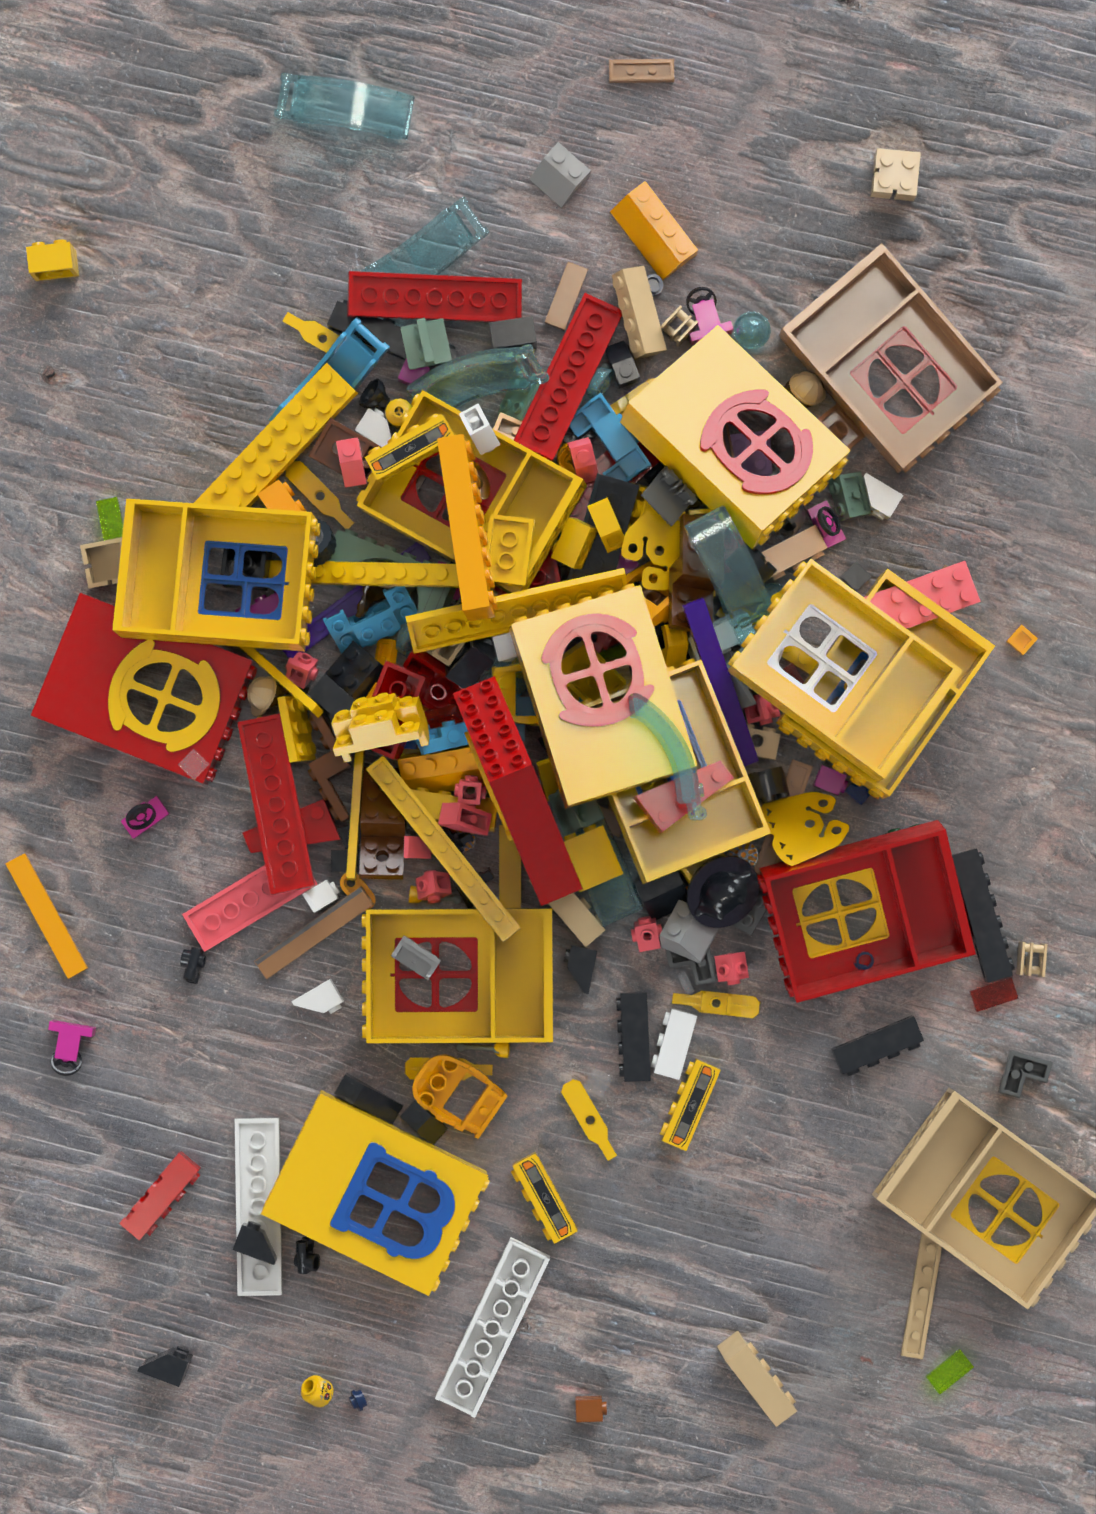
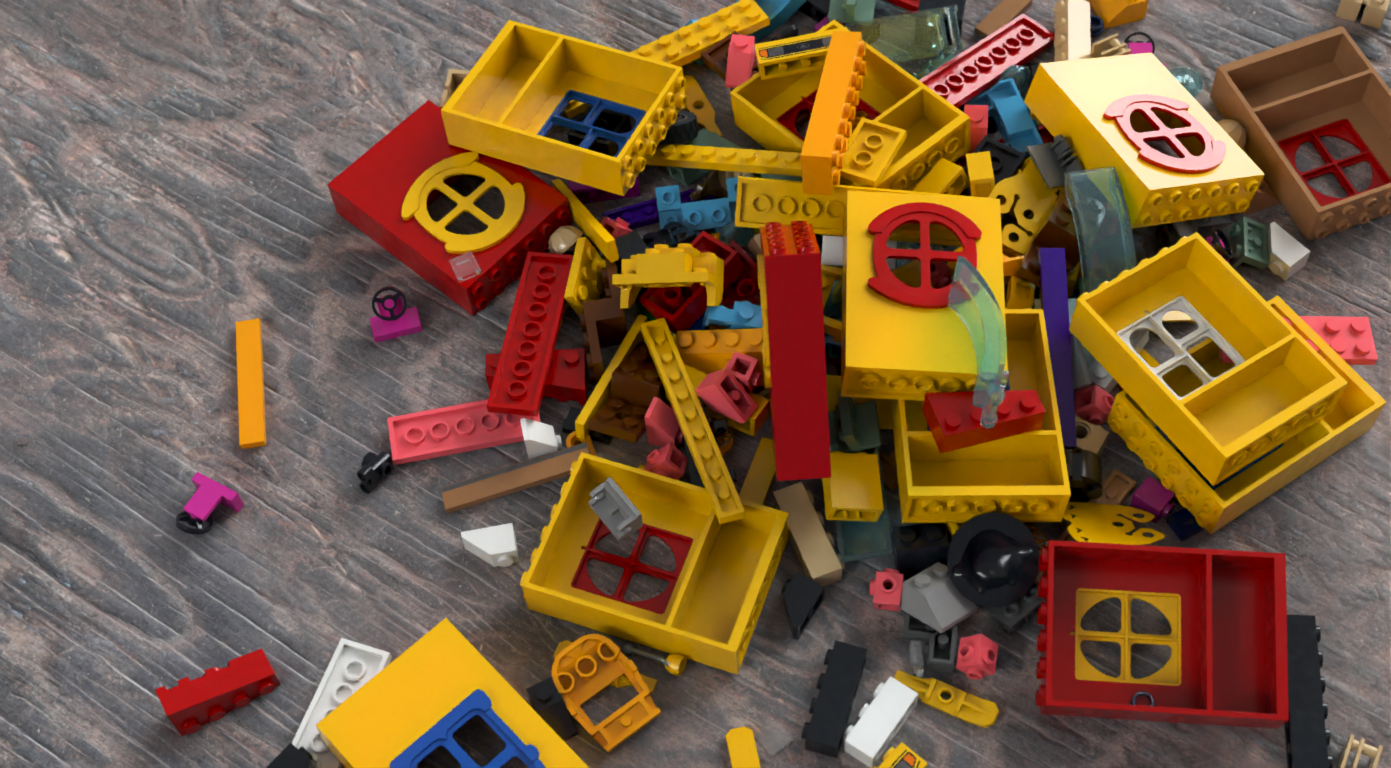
camera: 25 degrees right, 30 degrees down
black slope [334,1073,404,1125] -> none
white slope [459,404,500,455] -> none

